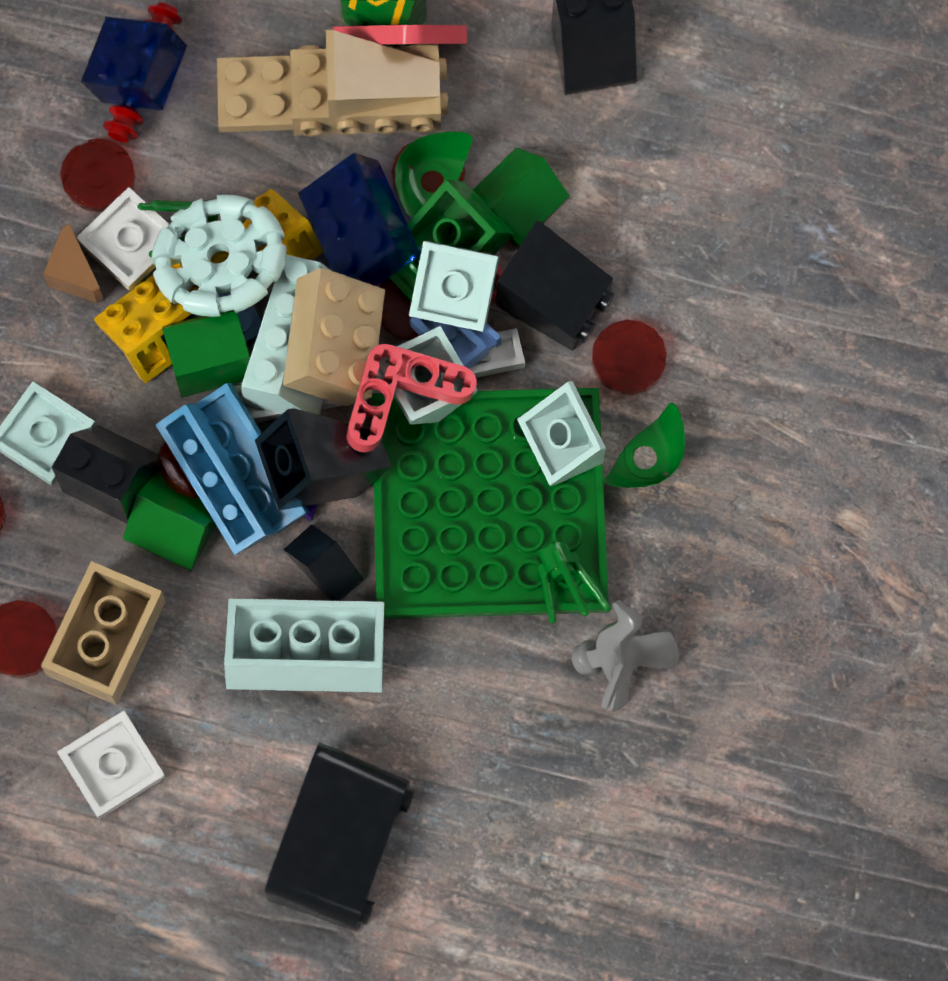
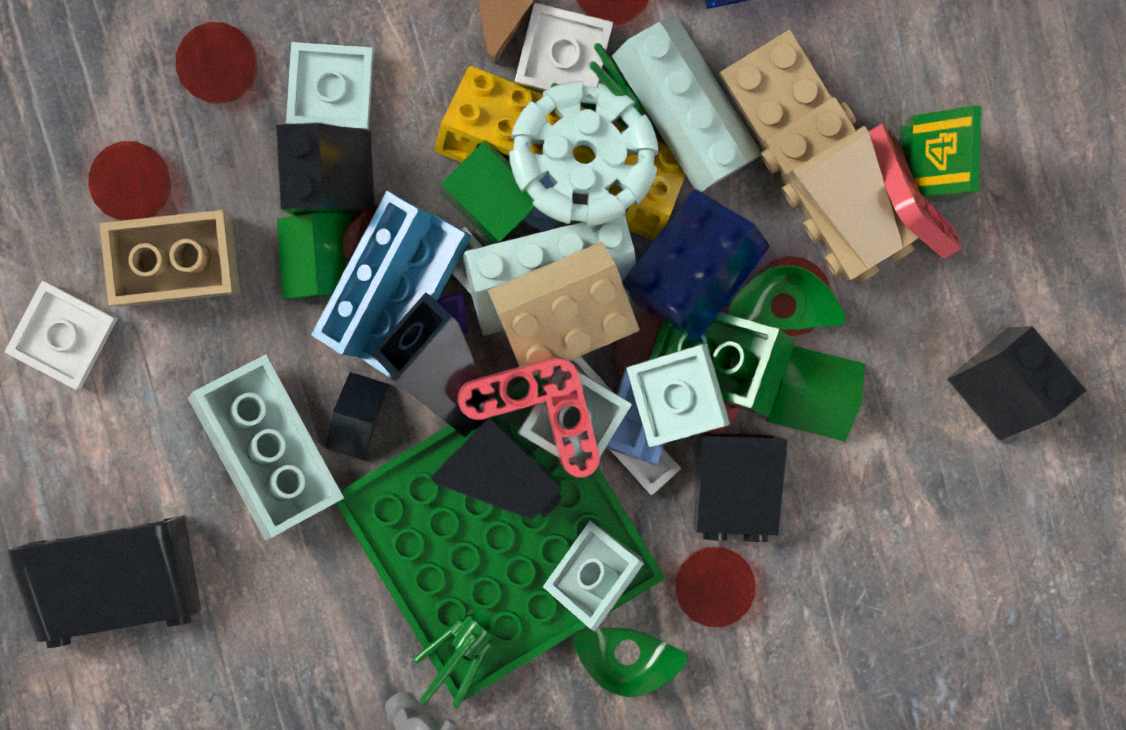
camera: 65 degrees right, 15 degrees up
none -> black slope [430,416,562,520]
none -> light aqua slope [612,18,761,194]

